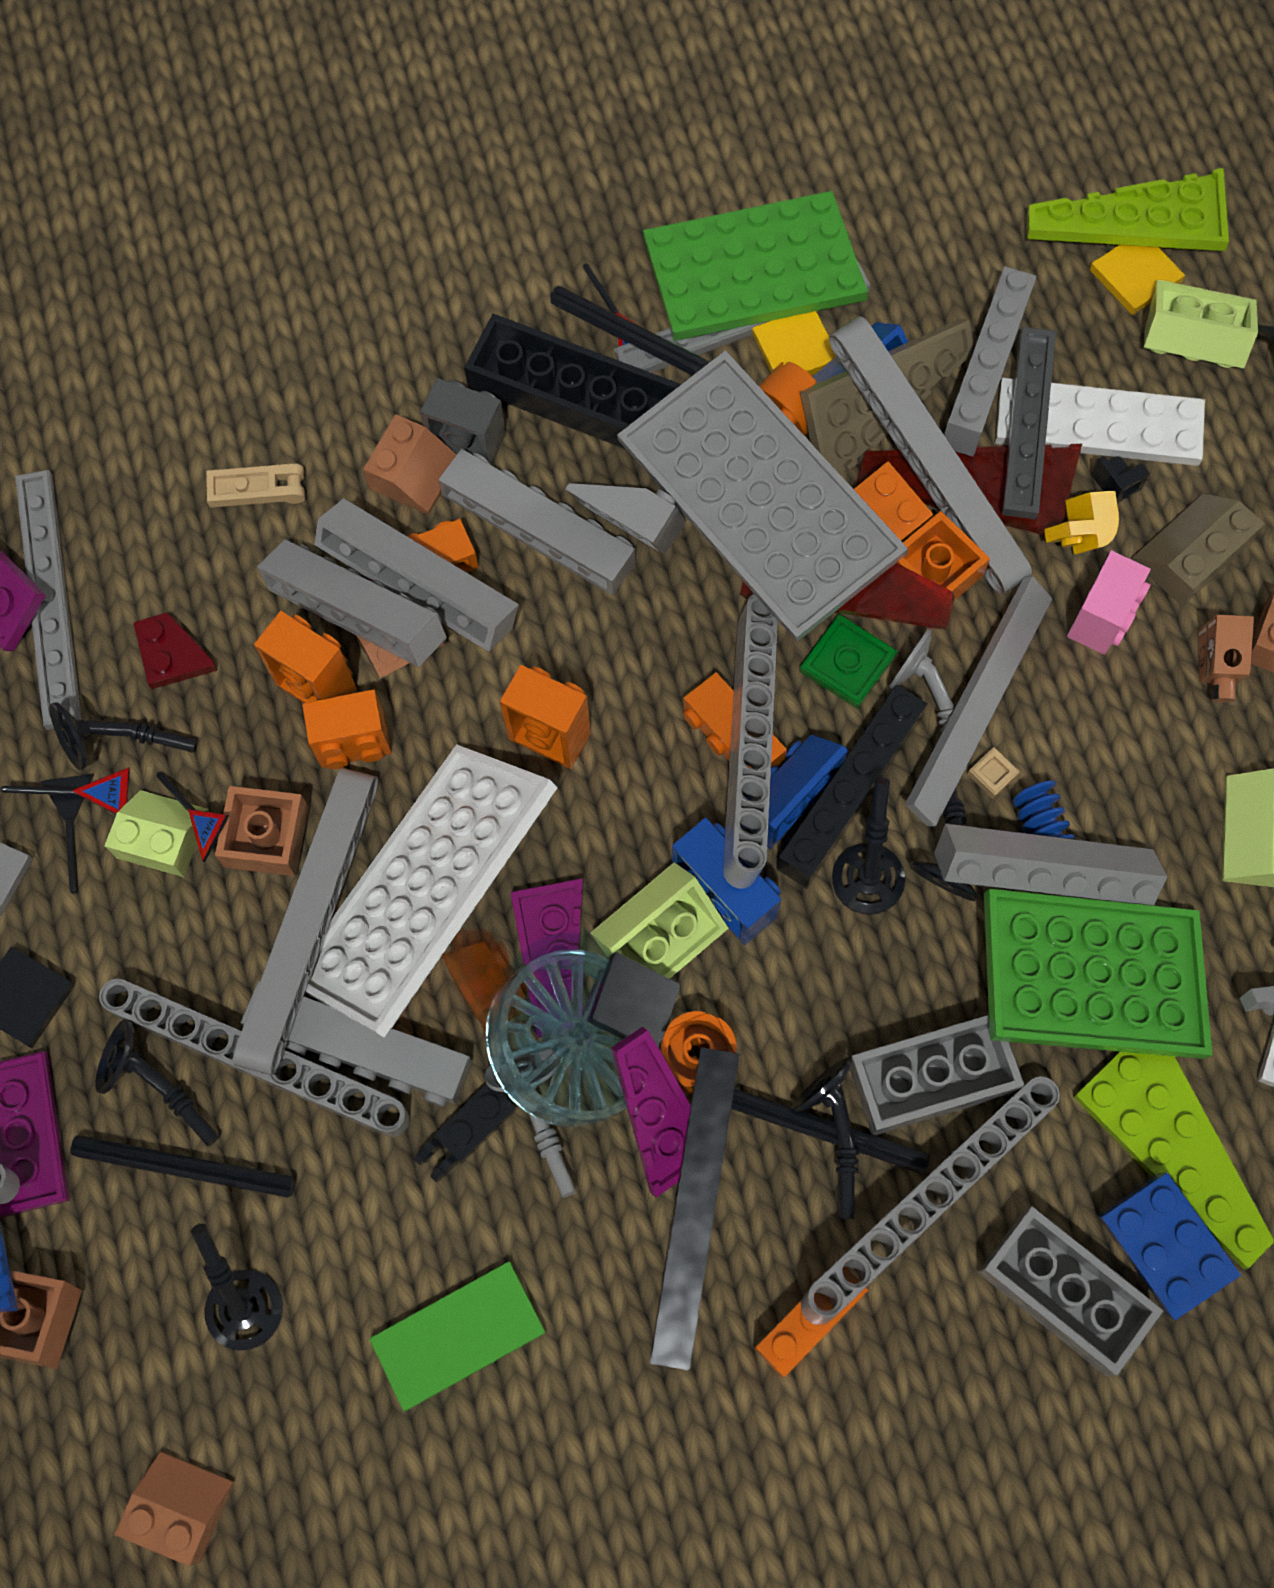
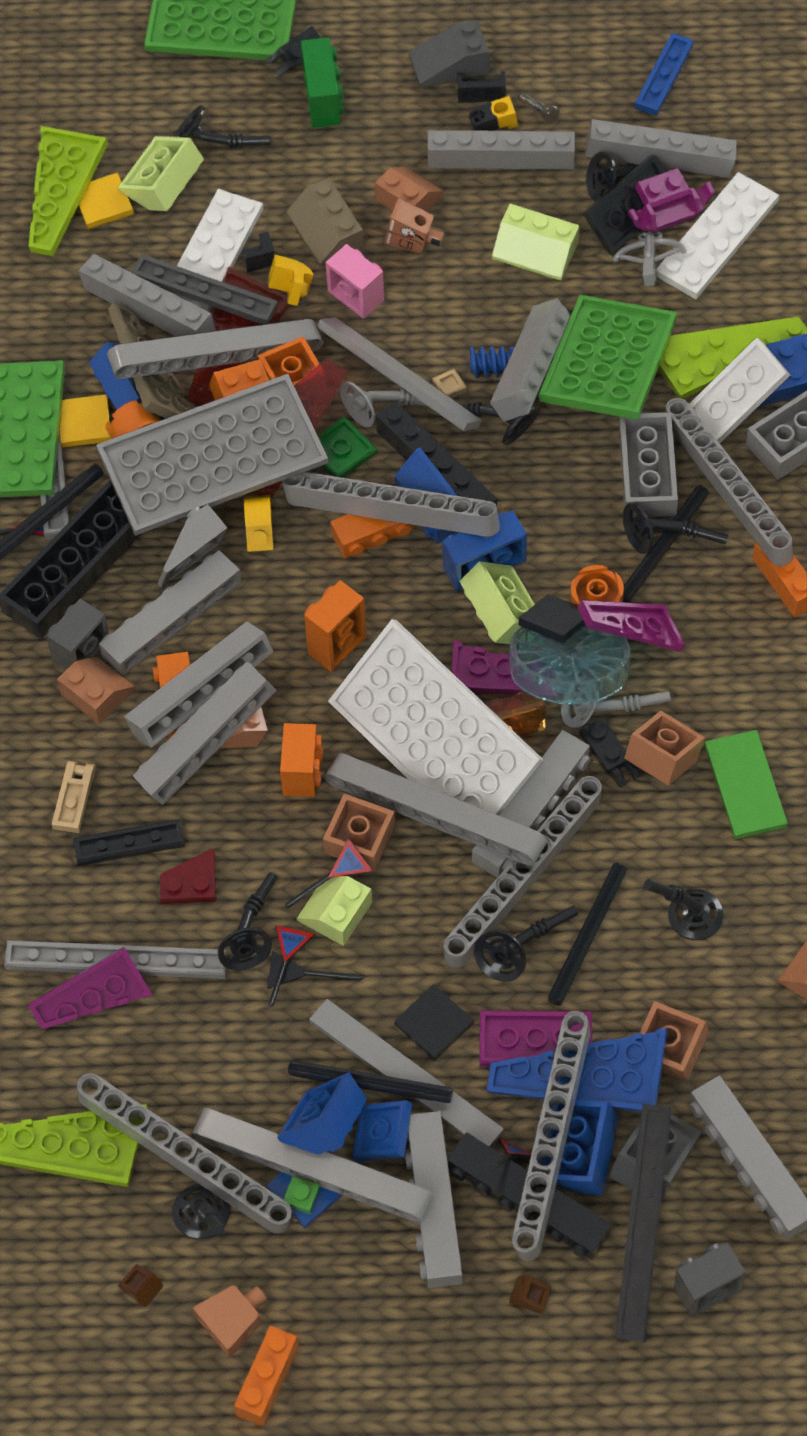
camera: 75 degrees left, 10 degrees down
orange brick [254,610,357,703] -> none
black tile [650,1047,740,1371] -> none
black dish [832,777,905,915] -> none
none -> black tile [73,819,185,866]
none -> yellow brick [244,495,274,552]
none -> nougat brick [624,711,705,786]
none -> white plate [689,338,790,444]

